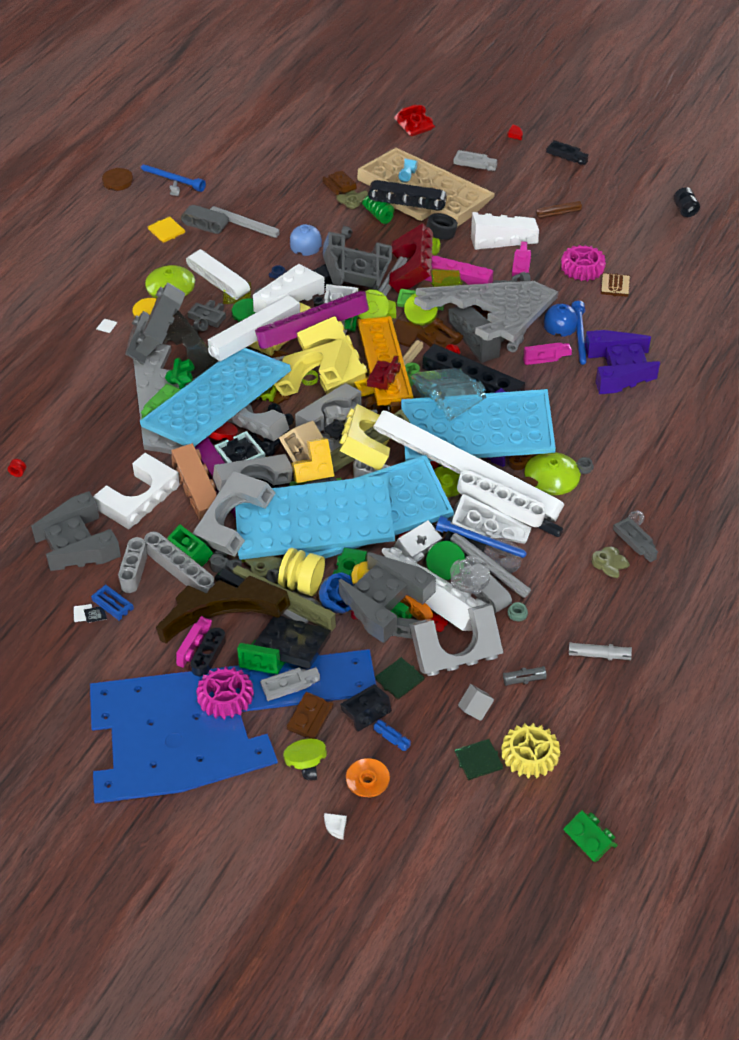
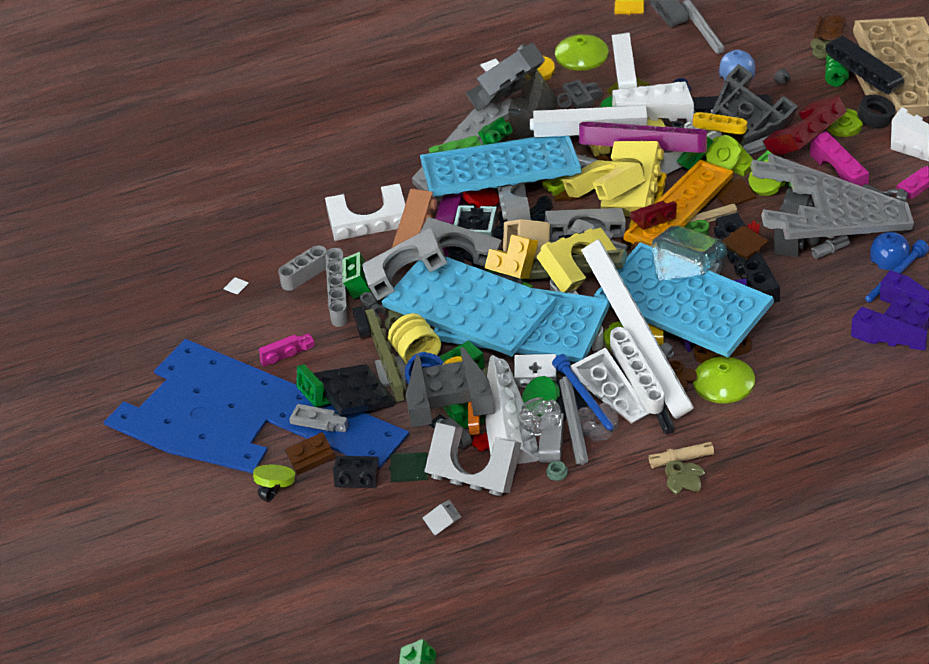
camera: 45 degrees right, 5 degrees down
red bush [7,459,27,477] -> none
dark grey wedge [31,491,121,571] -> none
black sticker [84,606,107,623] -> none
blue tile [91,585,134,621] -> none
dark brown arch [156,575,291,644] -> none
black beam [191,628,226,676] -> none
dark pink gear [196,666,254,720] -> none
white tile [324,813,347,839] -> none
orange dish [346,758,390,797] -> none
blue axle [374,720,411,751] -> none
medium azure leg [398,158,418,182] -> none
reddish brown plate [417,318,463,348] -> none
clear neon green piece [431,269,463,287] -> none
clear green piece [454,739,503,781] -> none
light yellow gear [501,722,560,779] -> none
dark grey pin [503,666,547,686] -> none
dark pink hinge [523,343,572,365] -> none
light grey pin [569,642,632,661] -> none
dark grey plate [576,457,594,474] -> none
dark grey hinge [613,517,658,562] -> none
clear hinge [628,510,645,526] -> none
none -> tan pin [649,441,714,469]
none -> yellow beam [692,112,747,134]
none -> reddish brown piece [721,226,769,260]

